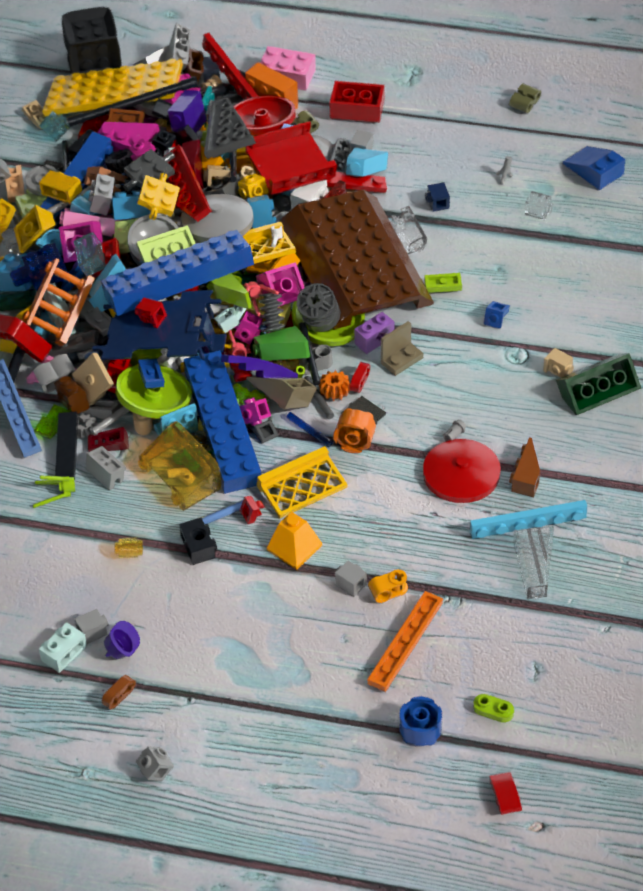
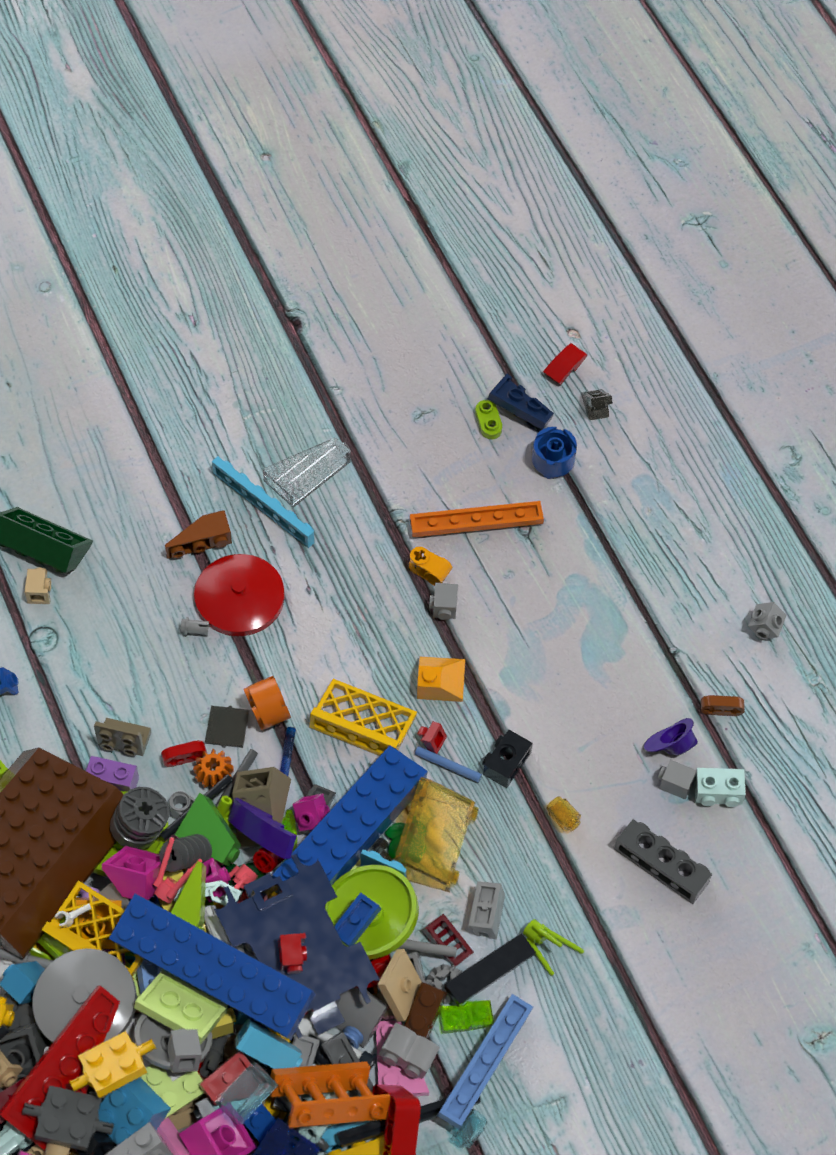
camera: 130 degrees left, 10 degrees up
none -> light grey brick [167,1029,202,1072]
none -> dark blue wing [487,373,554,430]
none -> clear smoke slope [581,389,613,420]
none -> dark grey brick [614,819,712,904]

